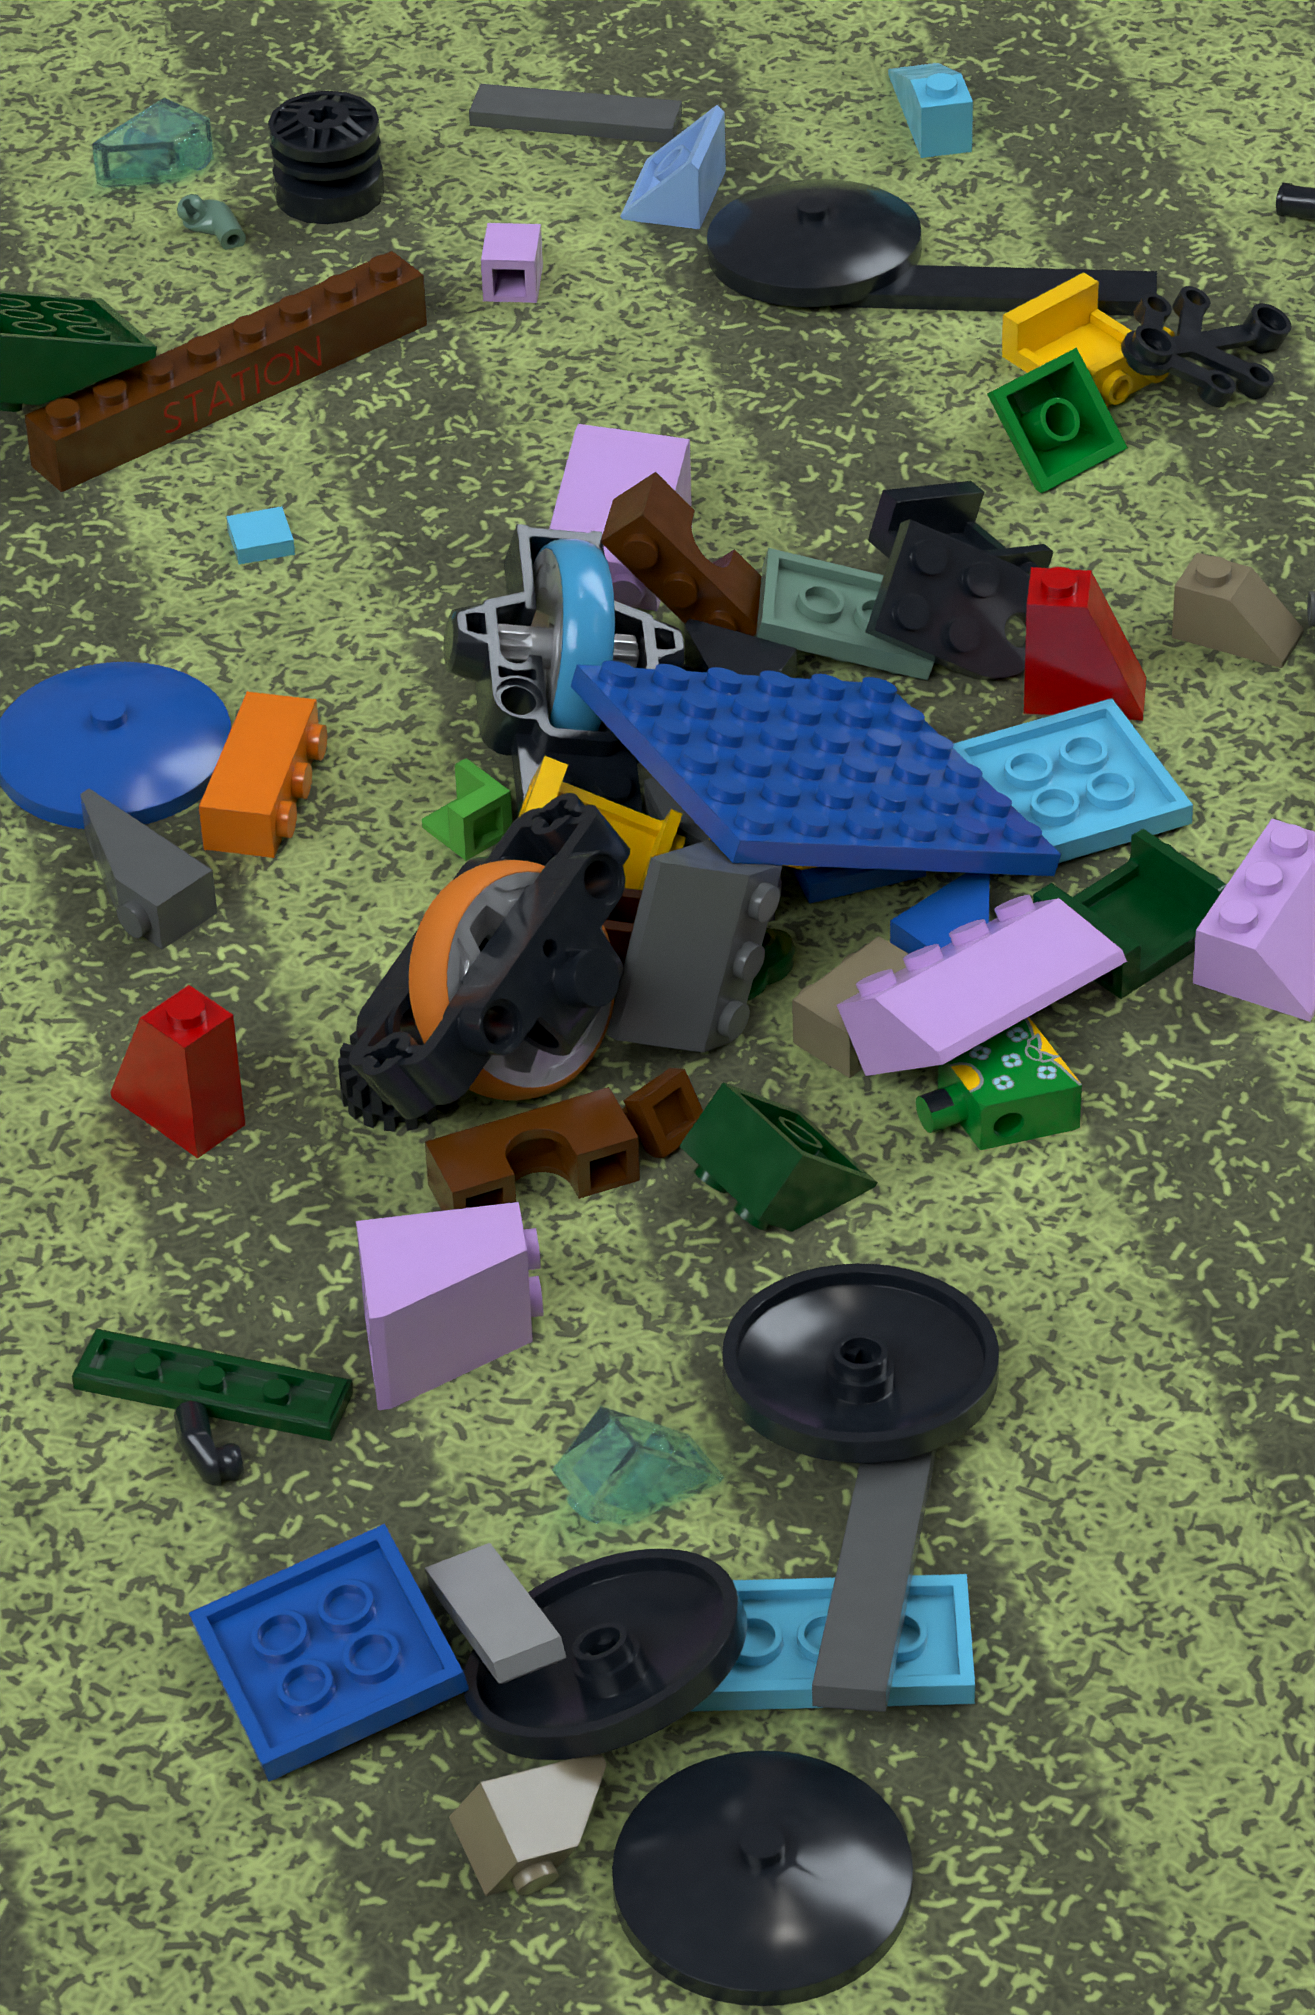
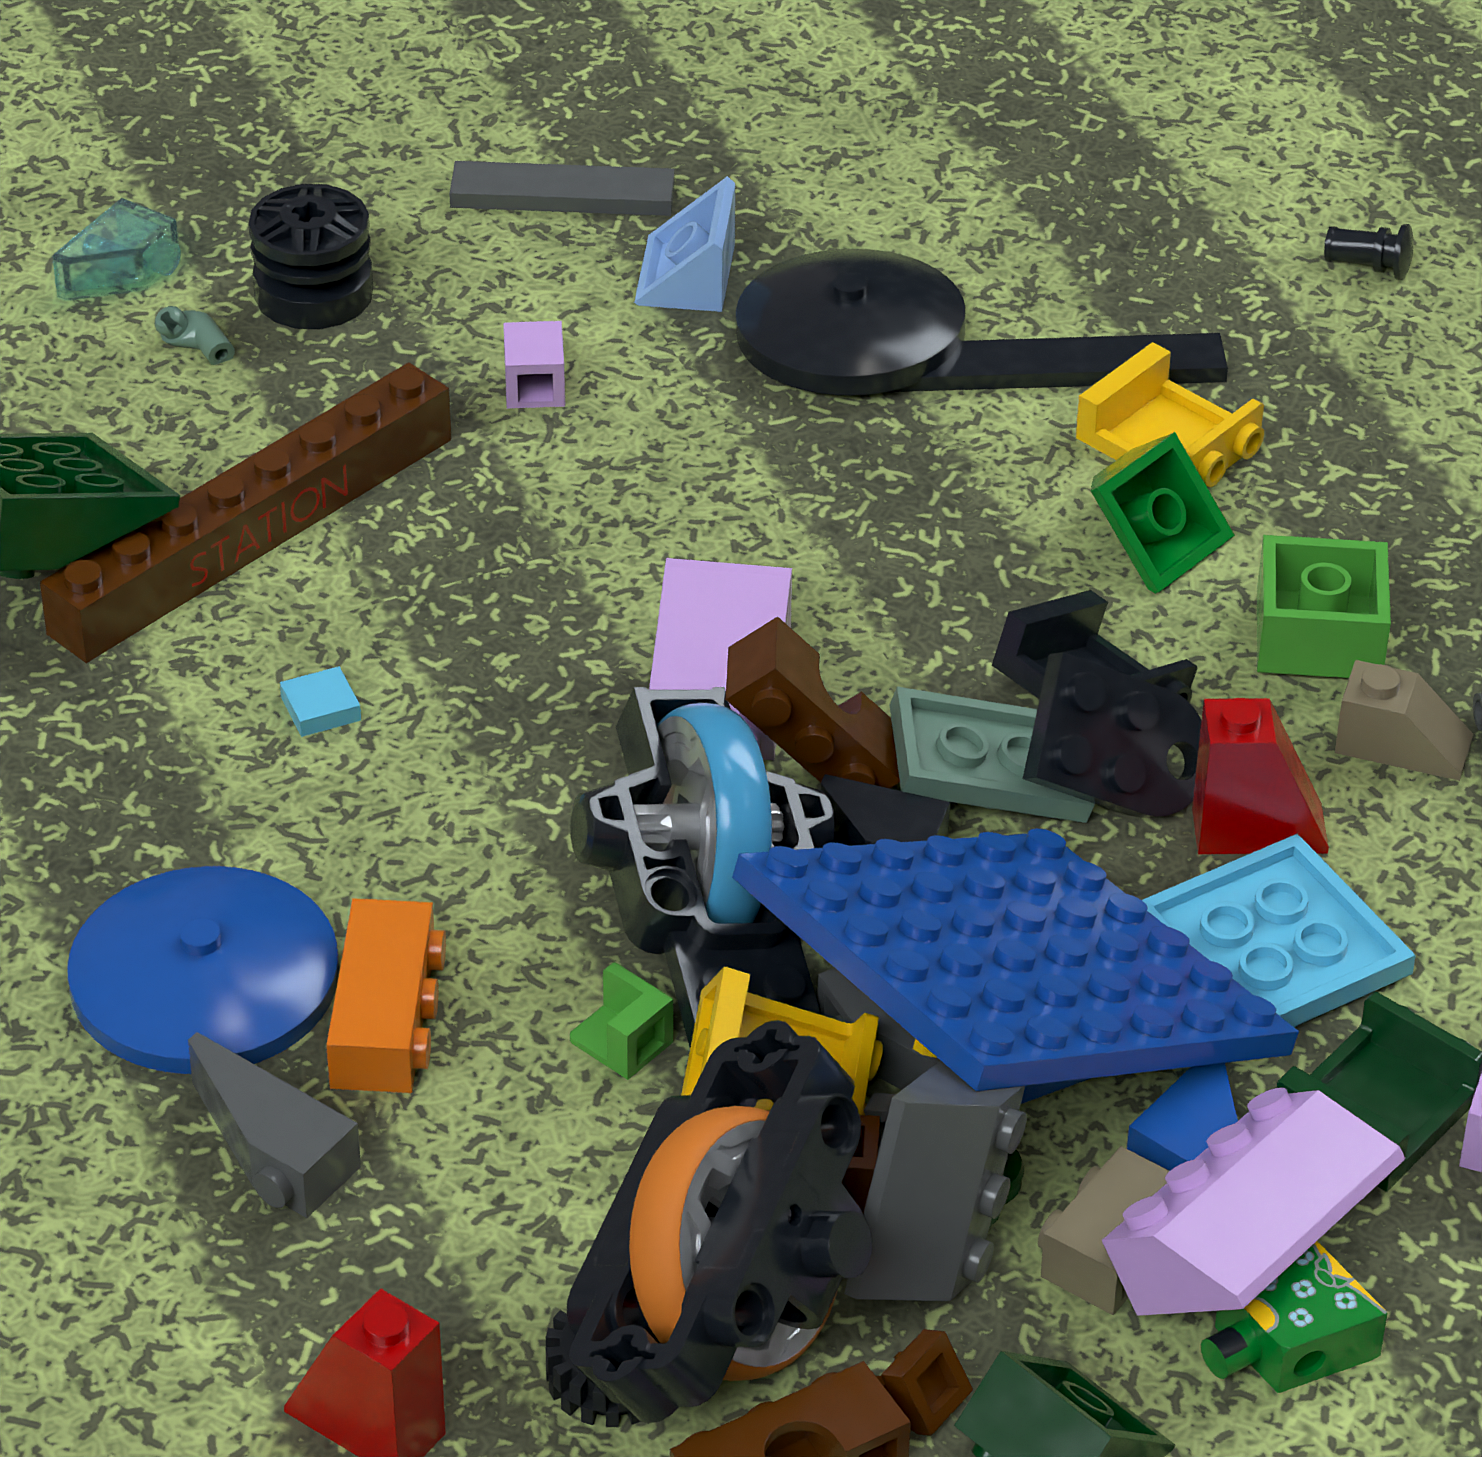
camera: 10 degrees left, 0 degrees up
medium azure slope [888,63,973,158] -> none
black plant [1121,286,1292,407] -> none
none -> bright green brick [1257,535,1391,678]

